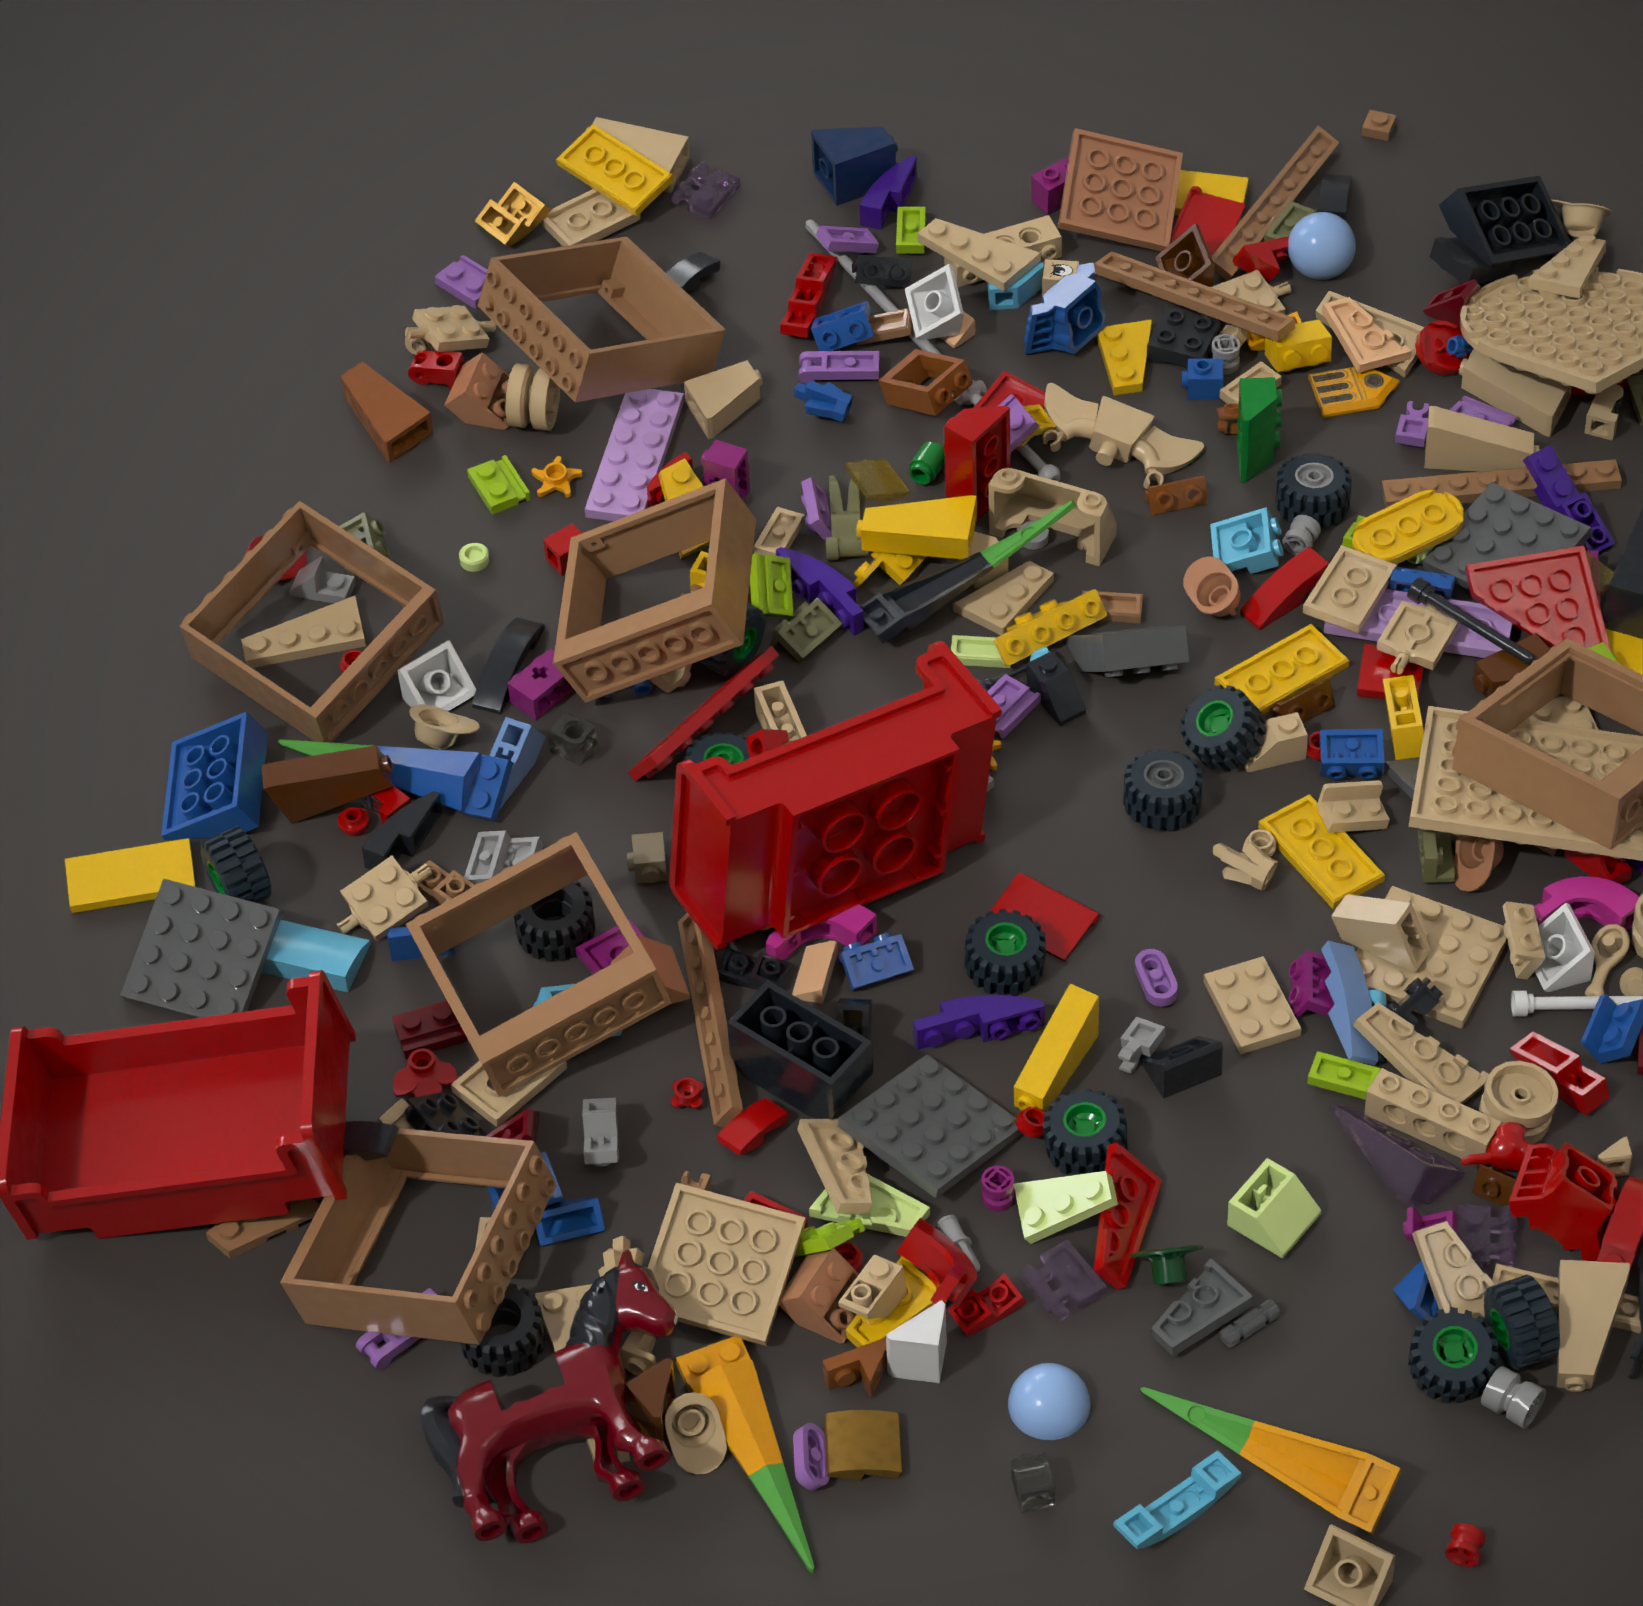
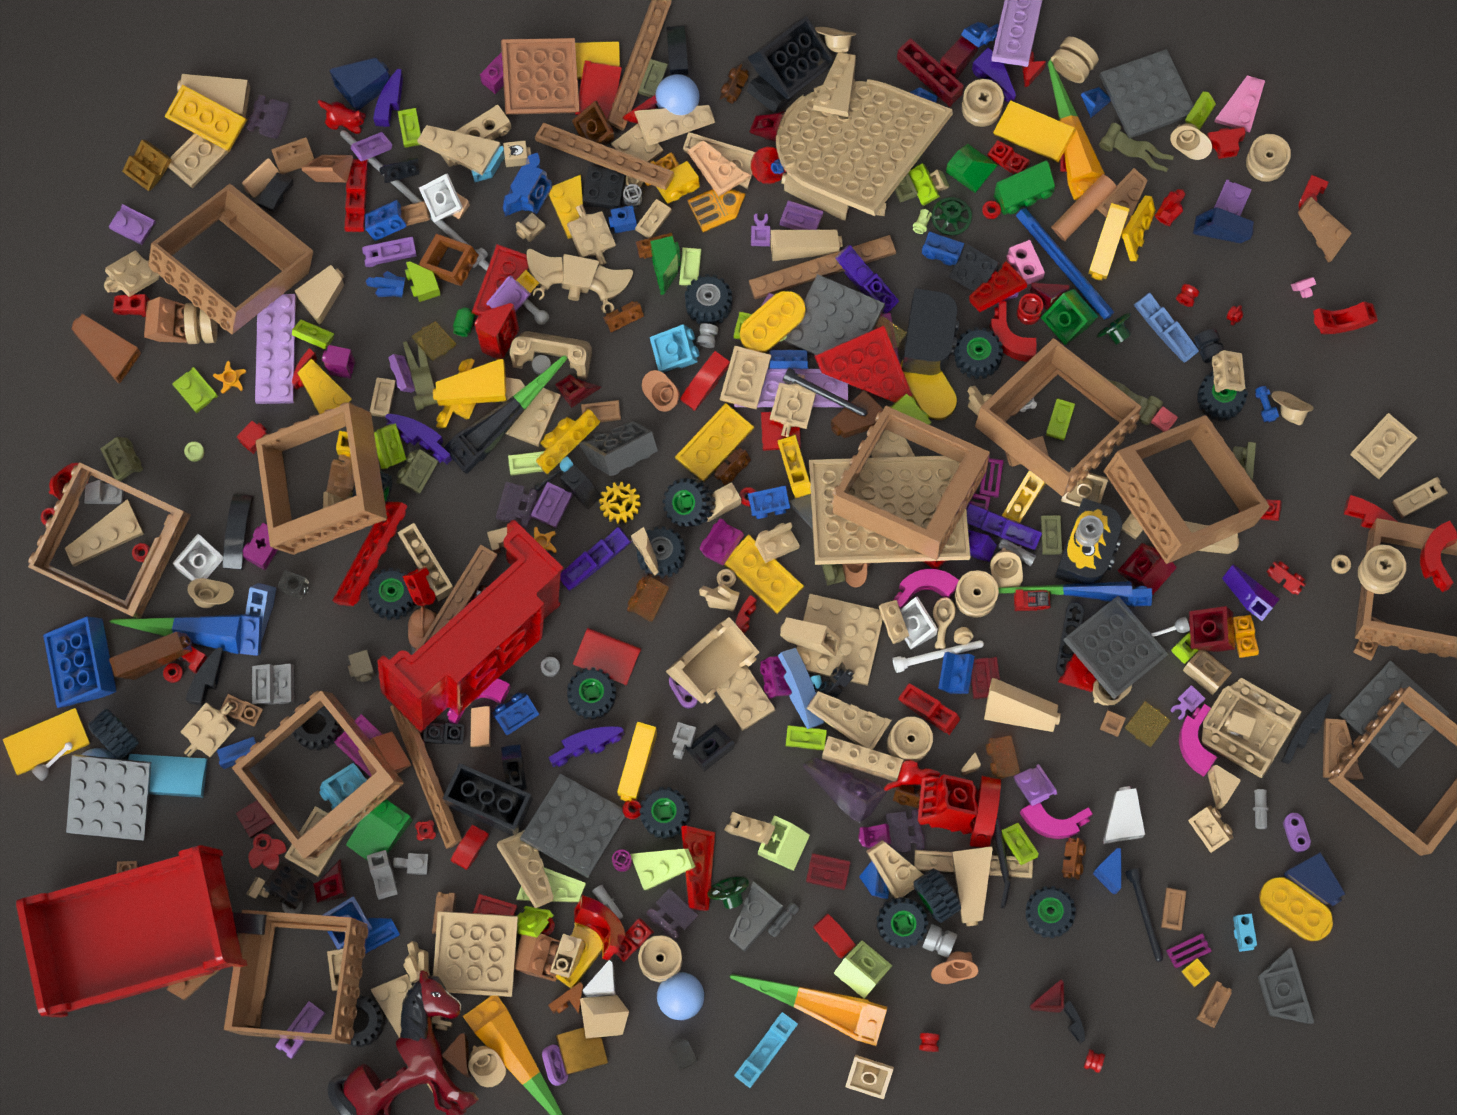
camera: 15 degrees left, 25 degrees up
none -> hinge [31,742,73,781]
none -> light nougat slope [242,158,280,198]
none -> medium nougat hinge [271,137,314,174]
none -> lime plate [291,320,334,349]
none -> nougat slope [302,155,353,183]
none -> red animal [317,100,366,134]
none -> green slope [346,799,413,861]
none -> light grey plate [393,853,429,875]
none -> lime slope [405,261,441,302]
none -> tan bracket [516,213,546,242]
none -> light grey tile [541,657,560,677]
none -> dark red slope [555,374,602,408]
none -> dark purple slope [560,527,632,591]
none -> tan plate [567,204,616,266]
none -> tan slope [580,995,629,1039]
none -> yellow gear [599,482,641,524]
none -> clear orange bracket [627,576,669,621]
none -> tan slope [631,527,659,576]
none -> tan wing [635,105,715,147]
none -> tan wheel [638,935,683,983]
none -> tan windscreen [666,617,759,704]
none -> yellowish green tile [679,247,701,285]
none -> magenta bracket [700,518,744,565]
none -> reddish brown hinge [719,64,749,104]
none -> tan plate [724,812,775,845]
none -> red slope [735,595,757,634]
none -> dark red plate [806,853,850,891]
none -> red slope [813,914,856,958]
none -> yellowish green slope [834,940,892,999]
none -> nougat piece [931,951,979,984]

